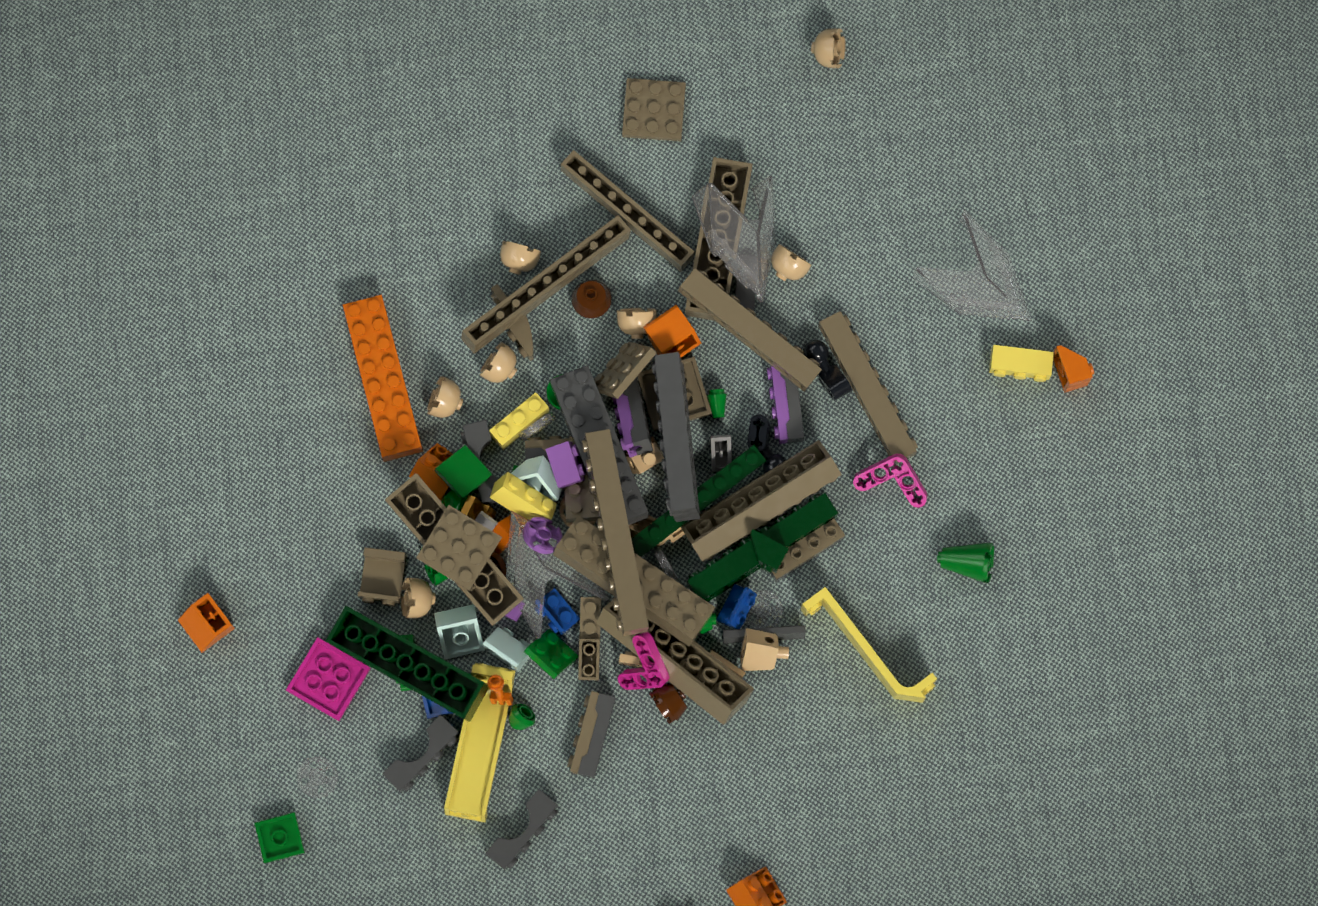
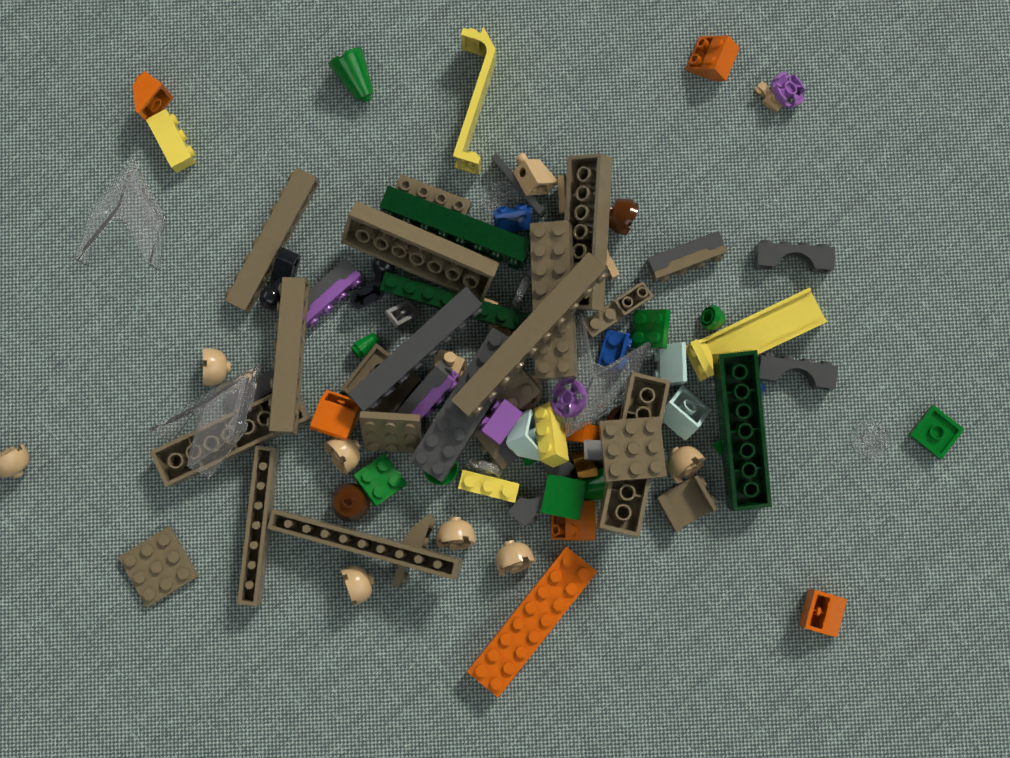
camera: 125 degrees left, 5 degrees up
dark pink plate [286,637,371,722] -> none
orange hinge [487,675,513,706] -> none
dark pink beam [618,632,669,690] -> none
dark green slope [750,529,789,574] -> none
dark pink beam [853,453,927,508] -> none
none -> green plate [353,453,407,507]

